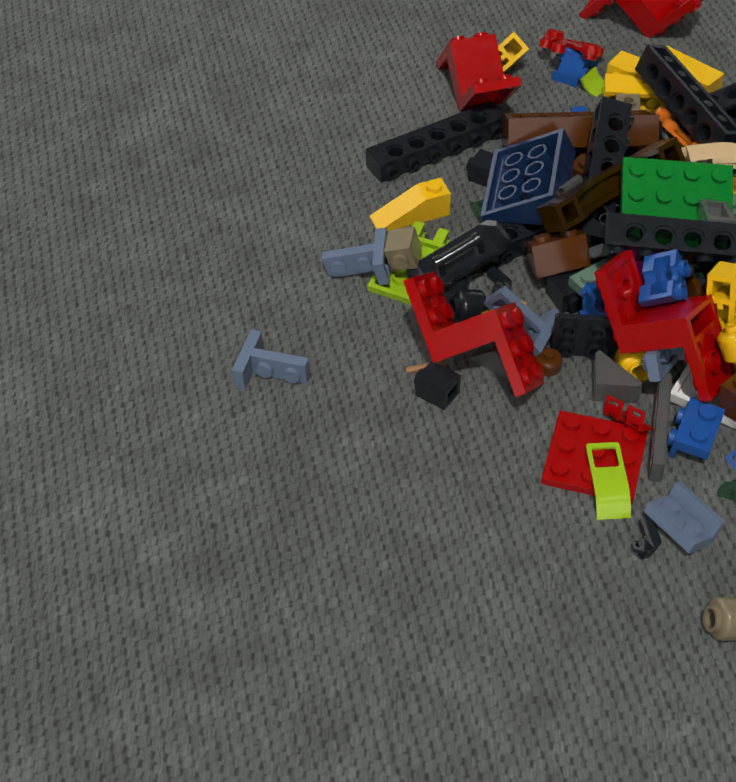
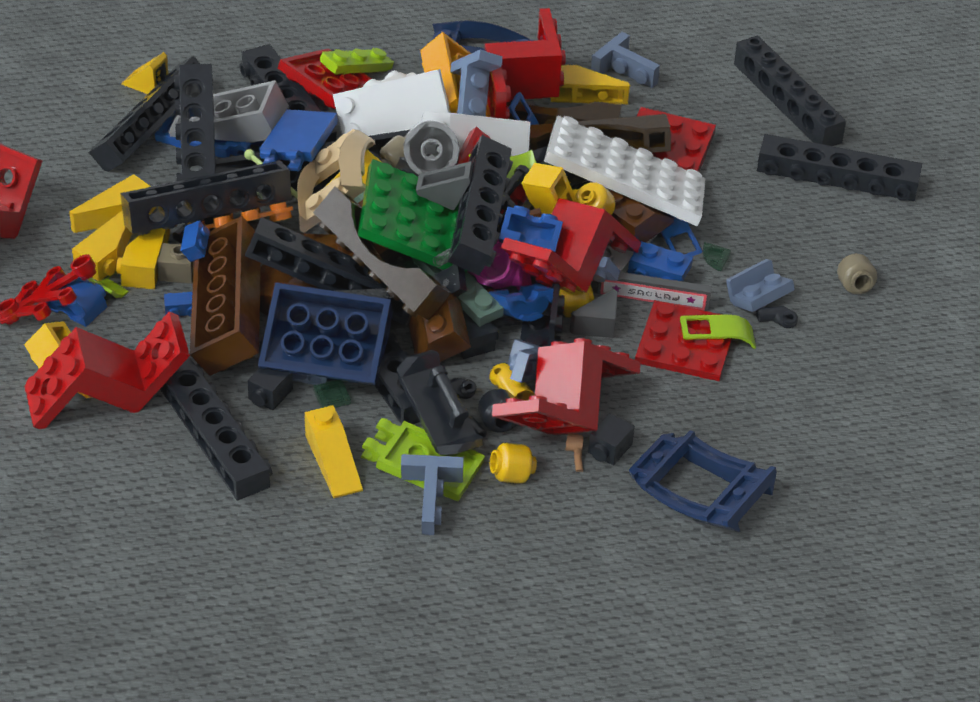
camera: 95 degrees left, 5 degrees down
sand blue bracket [232,330,310,390] -> none
dark tan brick [384,227,422,272] -> none
red piece [603,394,654,432] -> none
none -> blue piece [180,220,210,262]
none -> yellow head [489,443,537,483]
none -> dark blue wedge [629,430,777,532]

